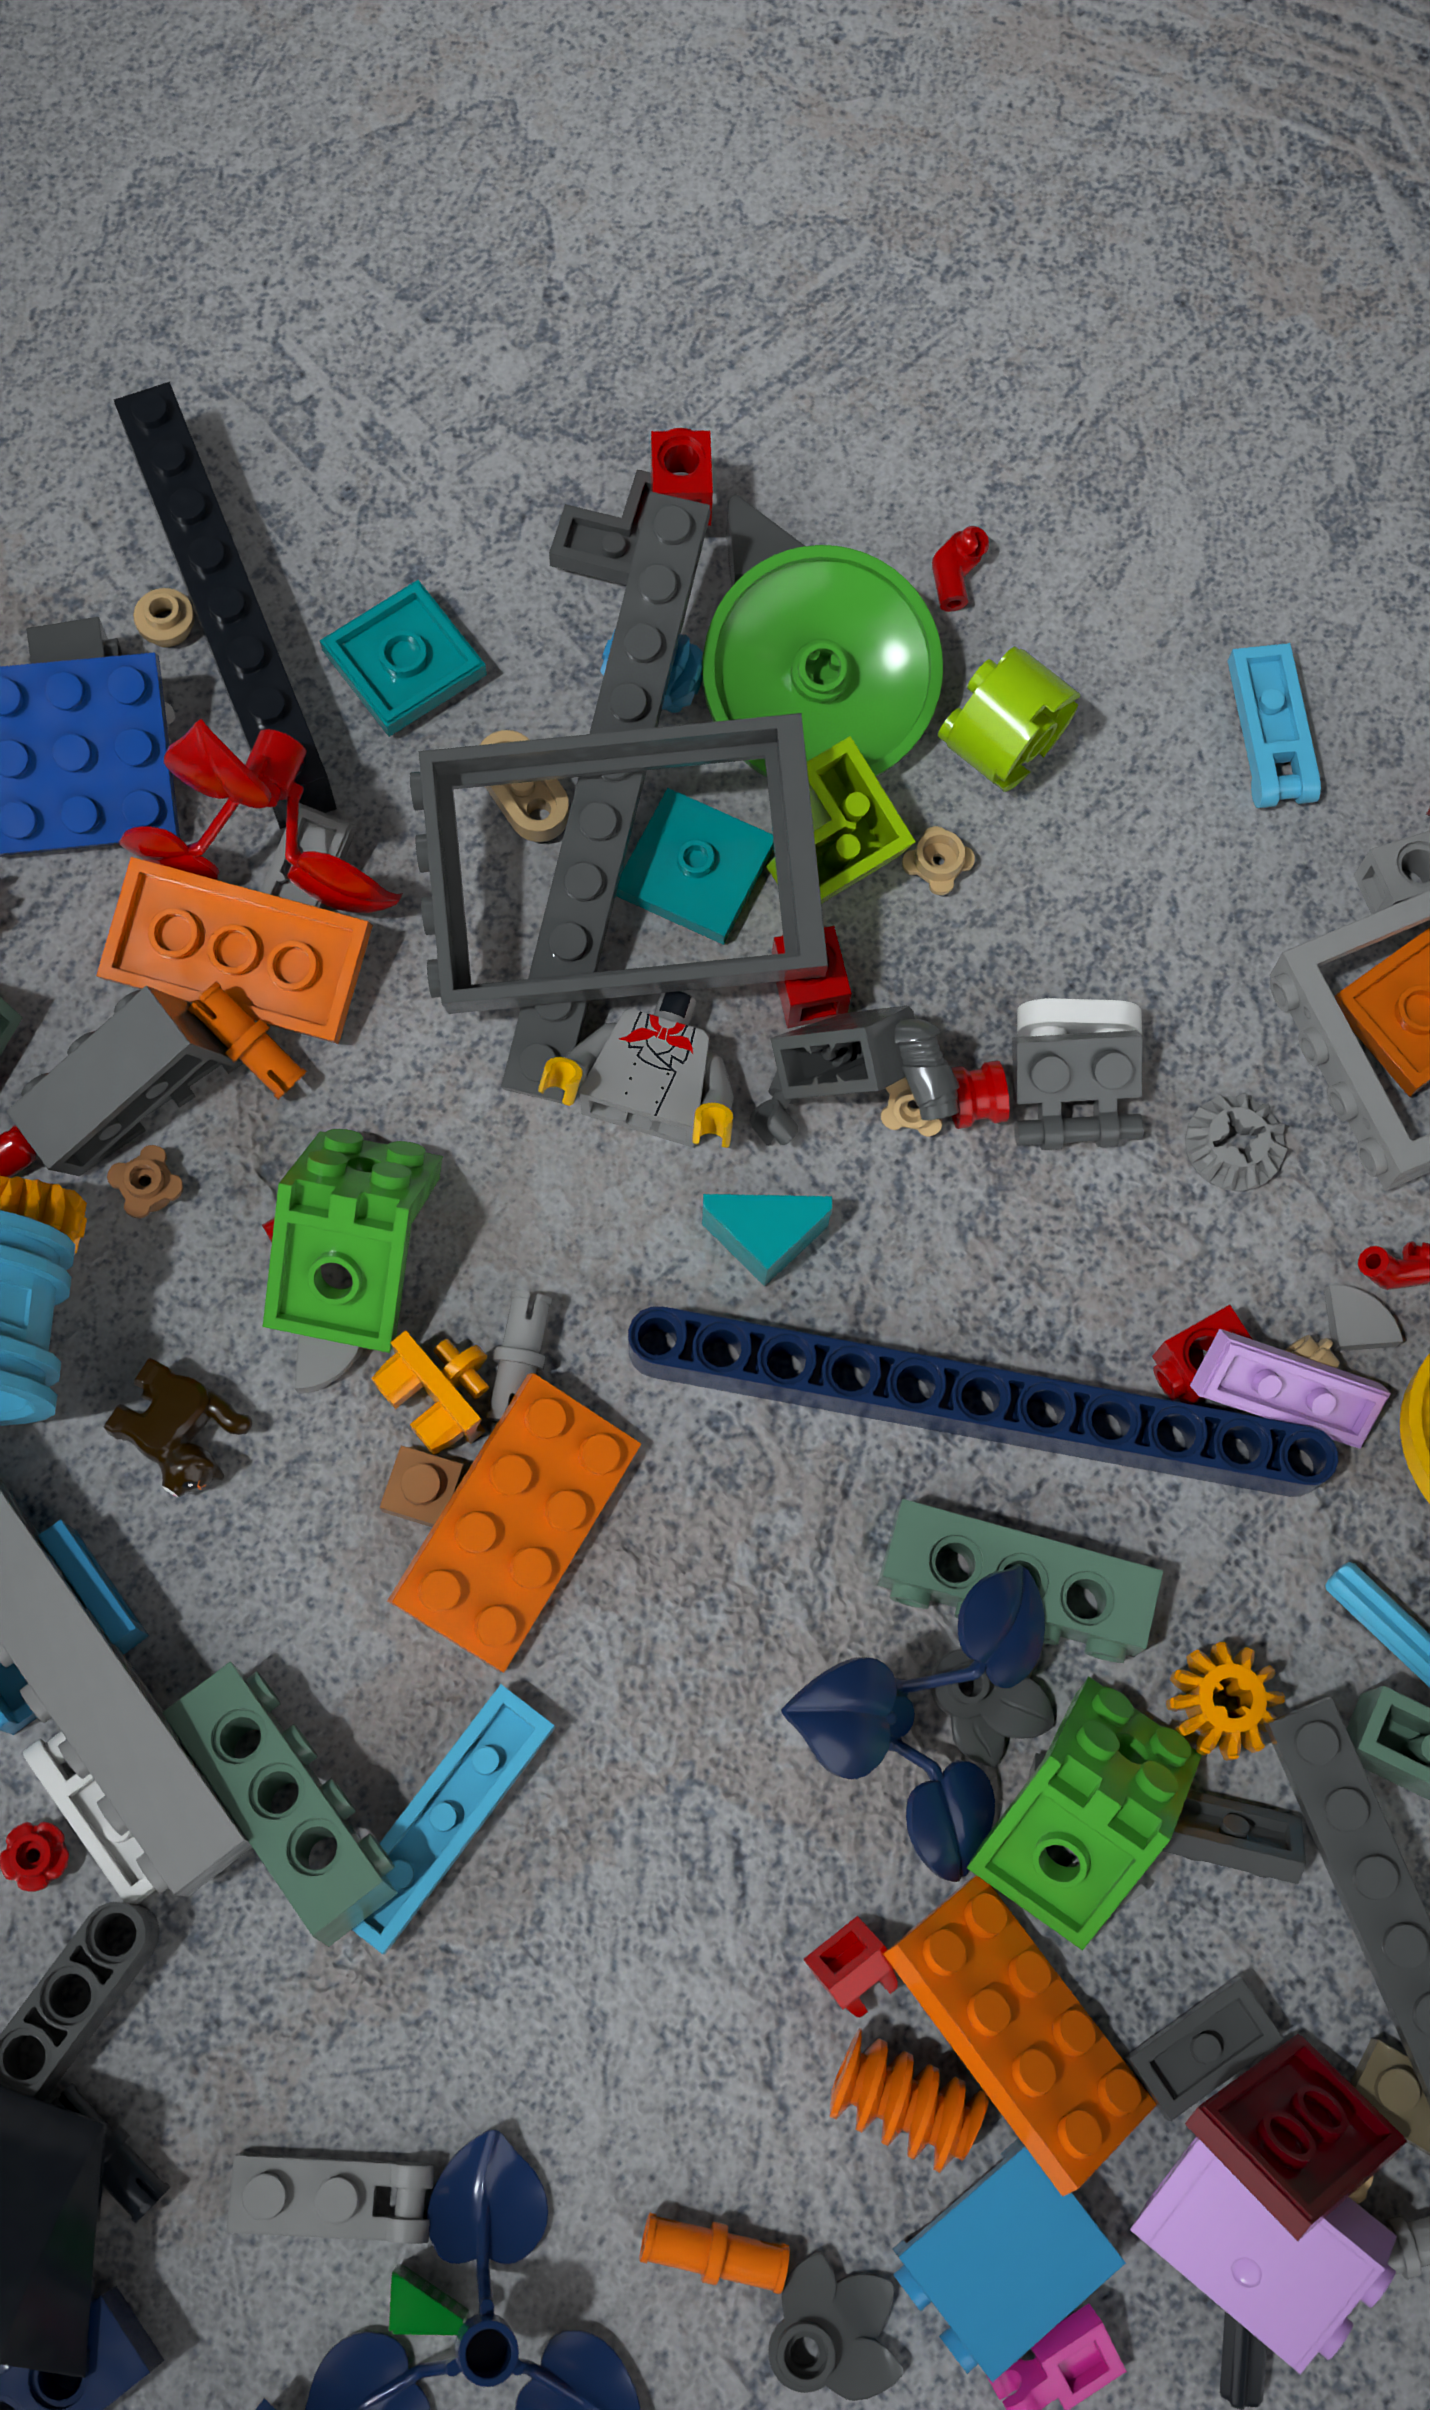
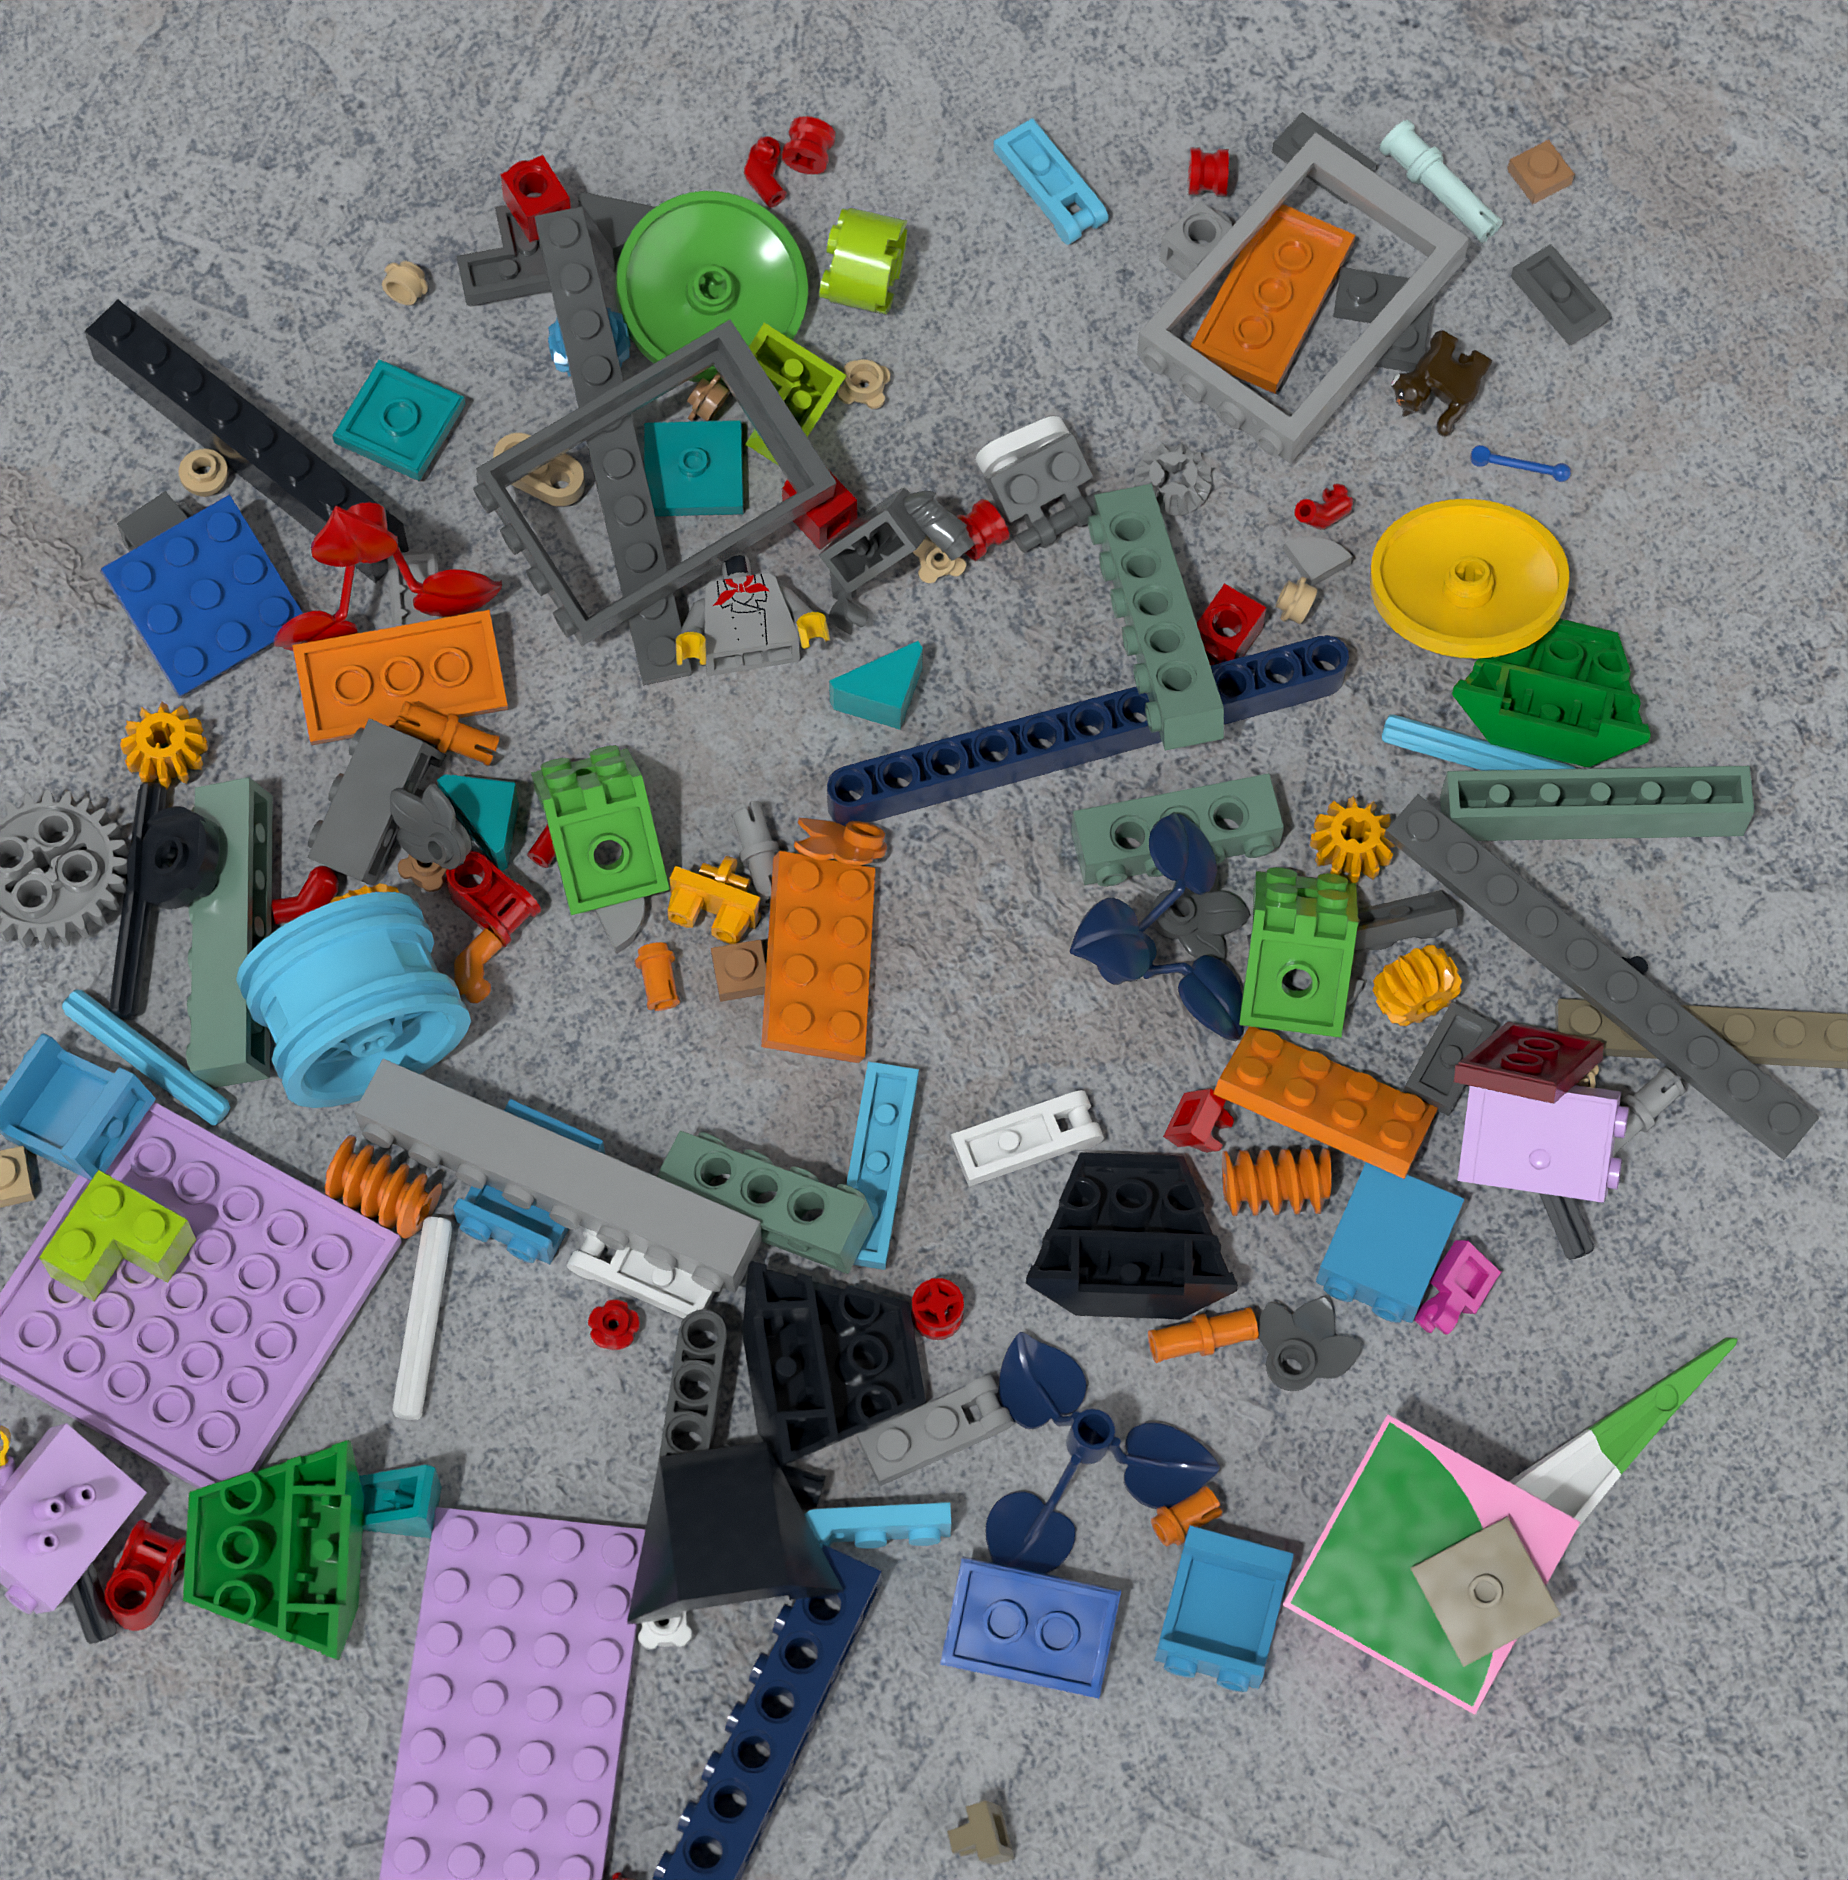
camera: 25 degrees left, 5 degrees down
dark brown animal [104,1358,253,1497] -> none
green slope [389,2264,469,2336] -> none
lavender tile [1190,1329,1391,1449] -> none
none -> tan plate [382,261,428,305]
none -> dark grey plate [390,783,471,870]
none -> teal slope [437,774,519,871]
none -> red piece [446,851,541,947]
none -> orange arm [454,928,503,1003]
none -> orange pin [634,942,680,1011]
none -> medium nougat plate [687,372,730,421]
none -> black wedge [742,1261,926,1467]
none -> red wheel [781,116,836,175]
none -> orange plate [794,817,887,866]
none -> medium azure plate [804,1502,951,1549]
none -> red wheel [912,1278,964,1340]
none -> white plate [951,1090,1104,1187]
none -> black wedge [1026,1152,1238,1320]
none -> sand green brick [1088,483,1224,751]
none -> light orange gear [1372,945,1463,1026]

